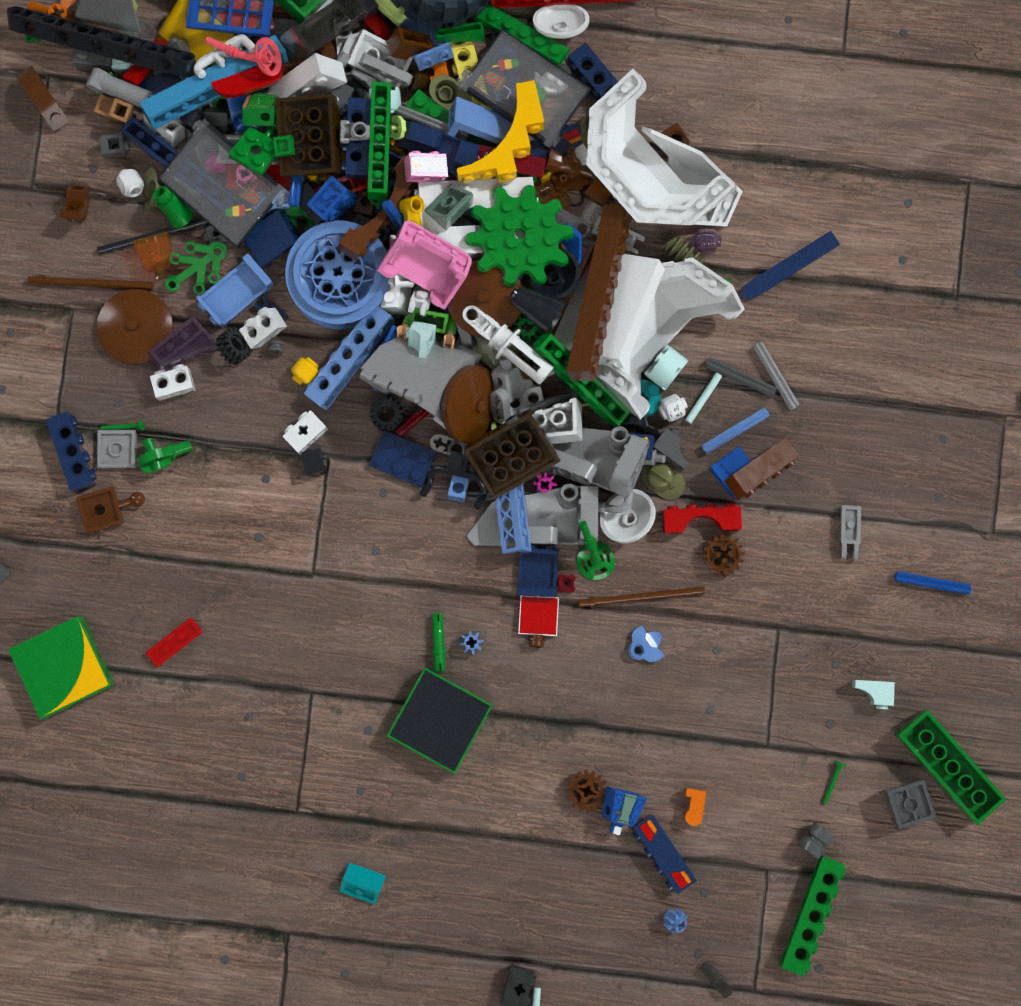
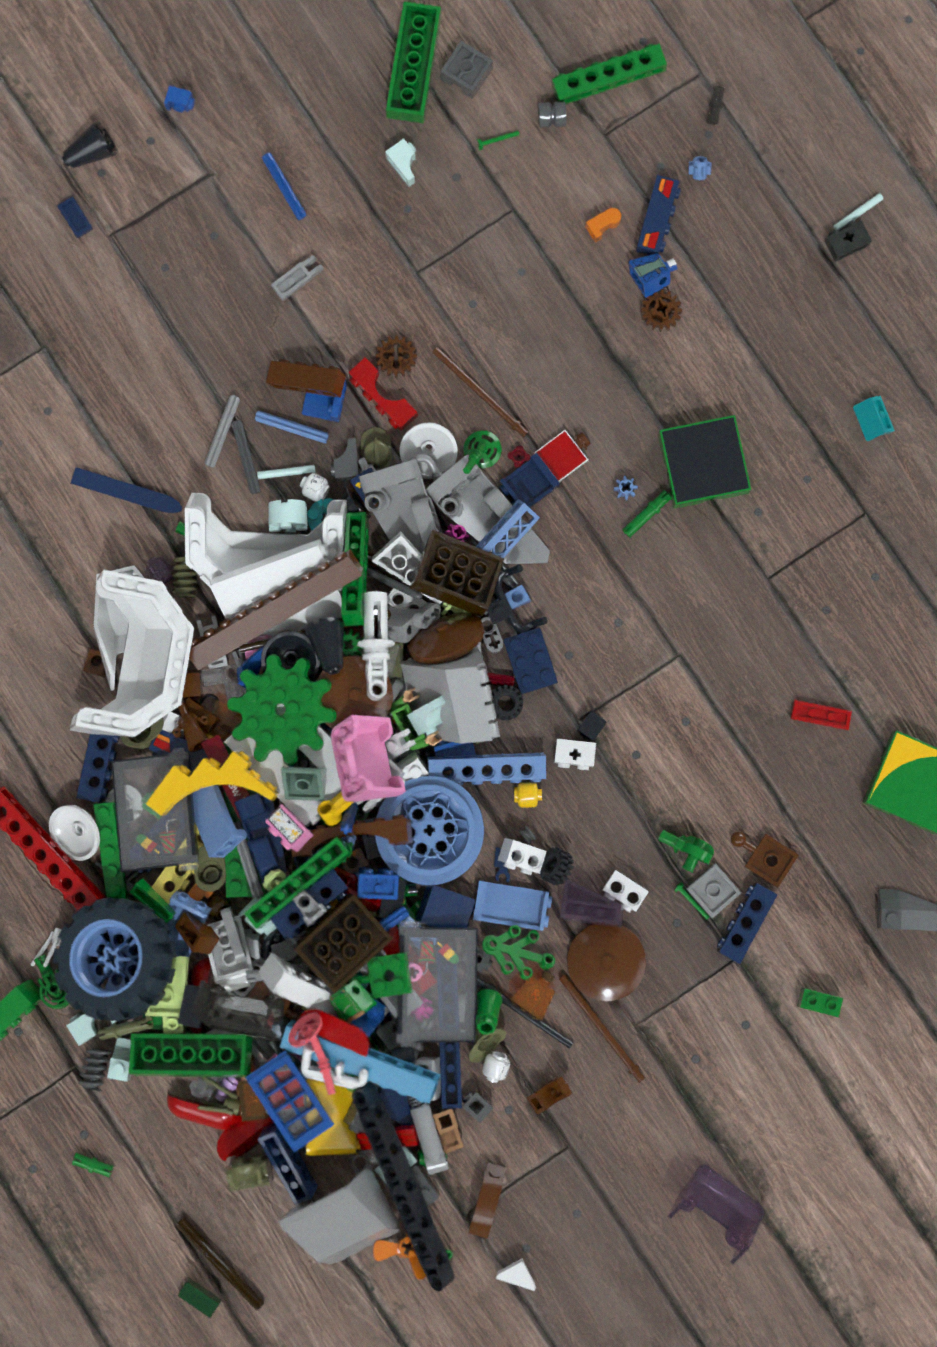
camera: 130 degrees left, 0 degrees up
green tile [273,135,295,157] -> none
medium blue plate [628,626,664,662] -> none

